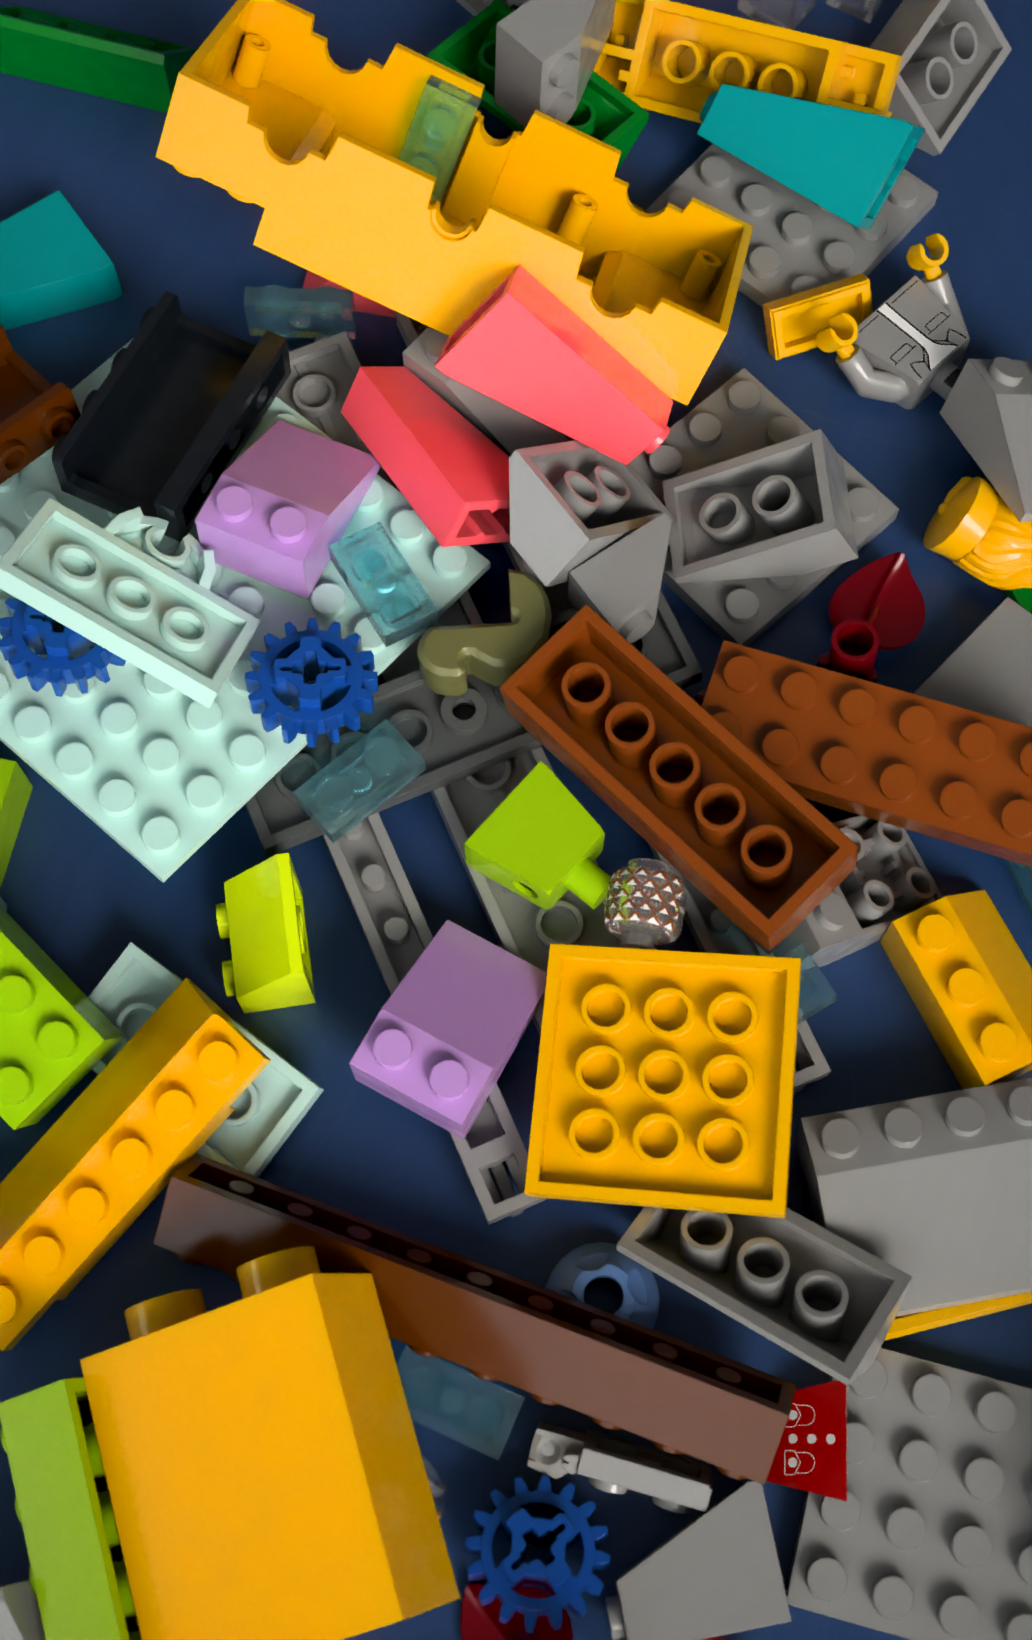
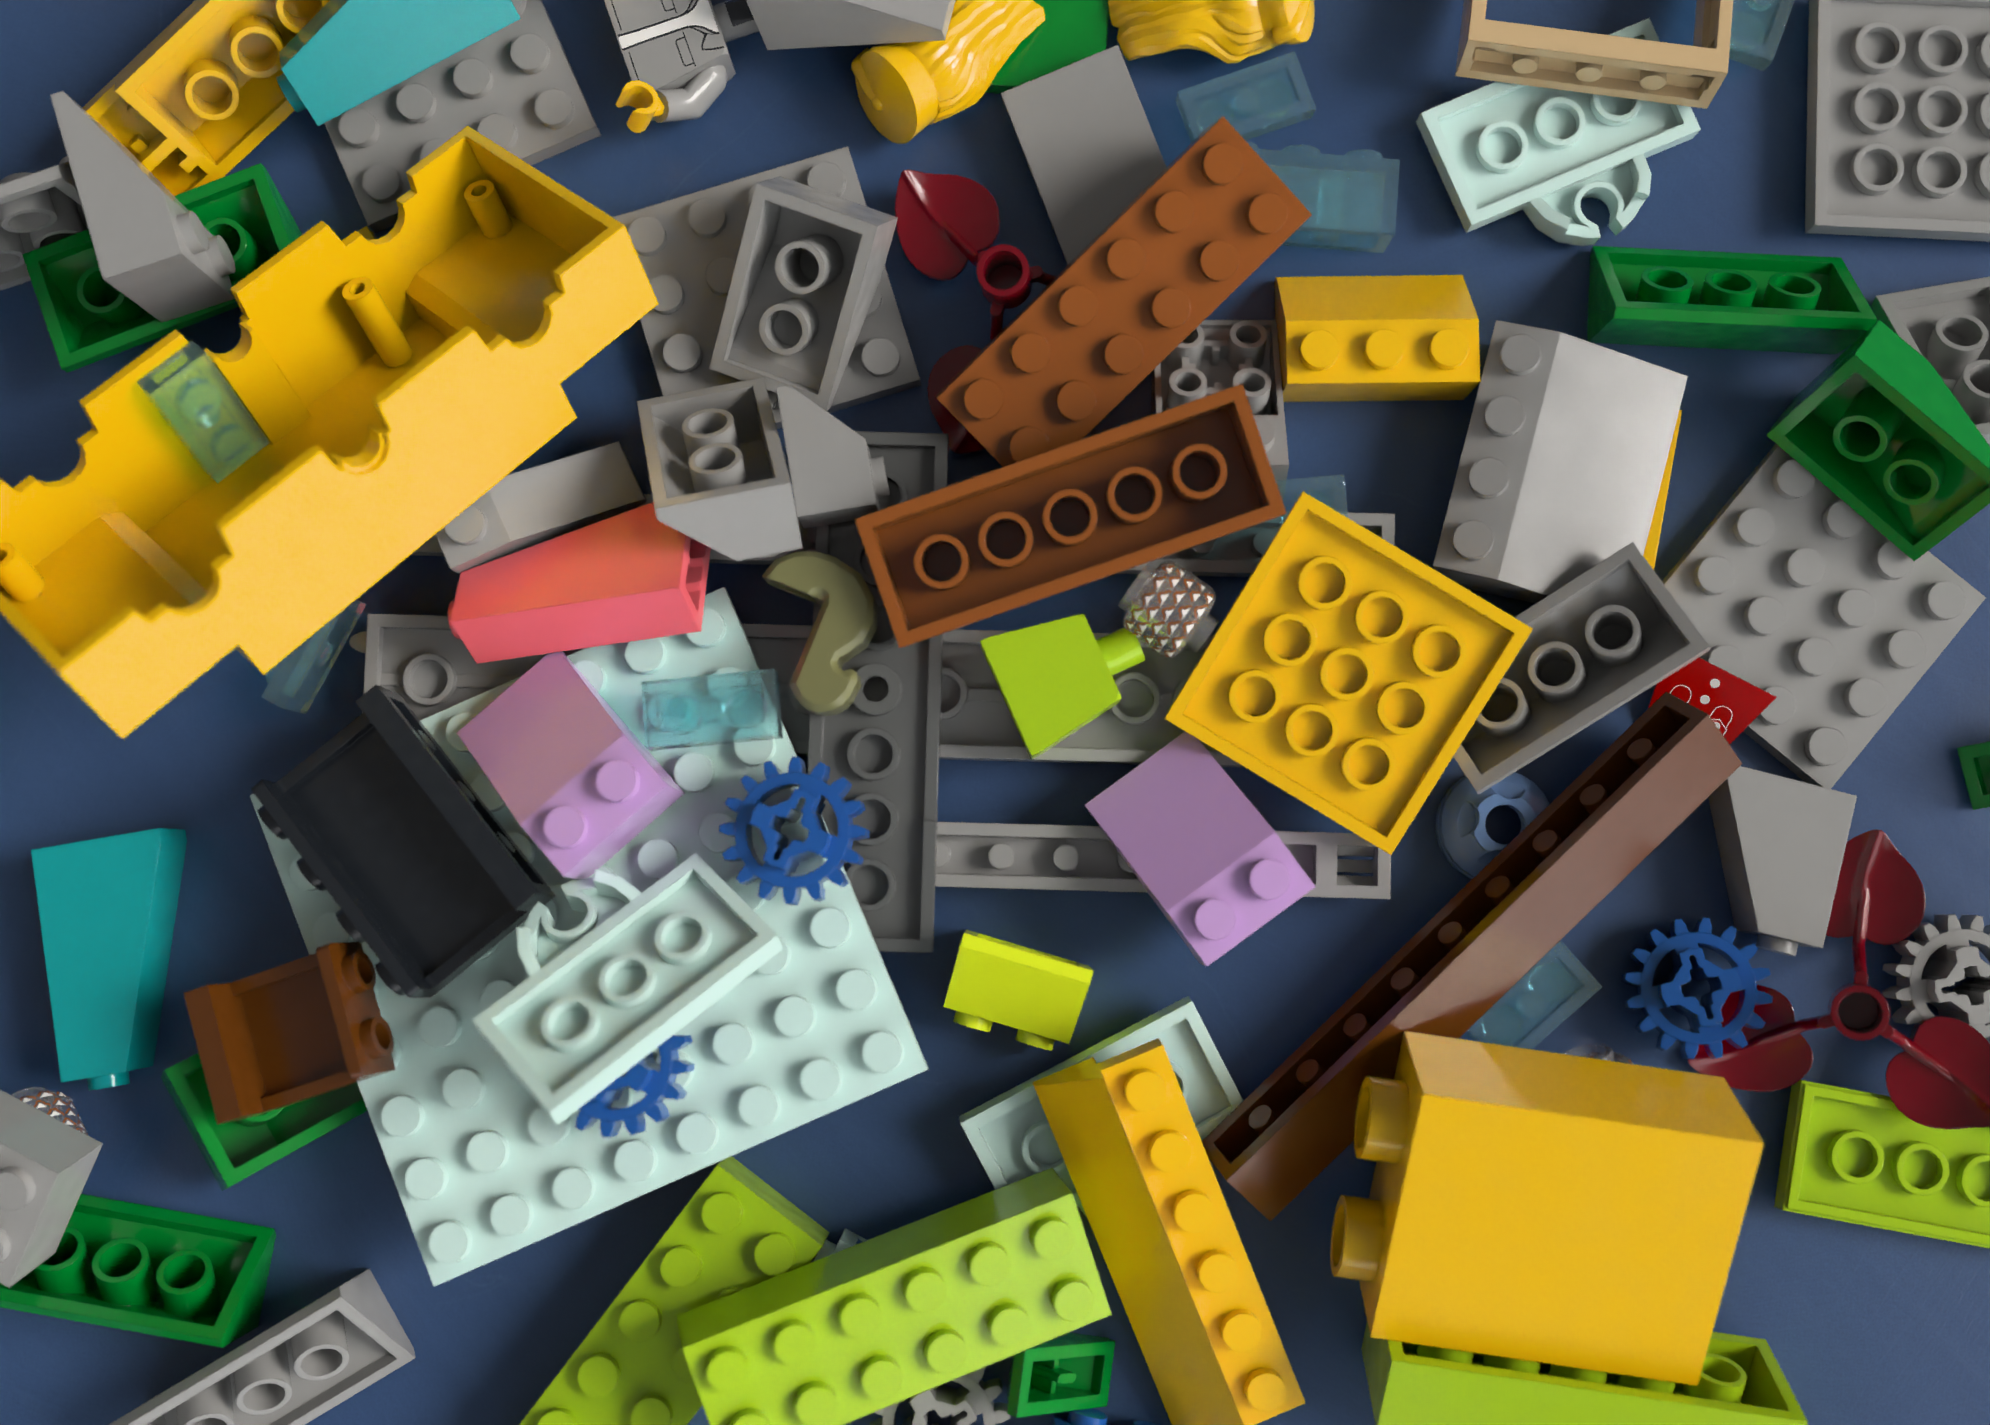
camera: 60 degrees left, 15 degrees up
clear light blue plate [293,719,426,843] -> none
coral slope [434,264,673,465] -> none
light grey hinge [527,1421,713,1514] -> none
yellow tile [762,273,873,360] -> none

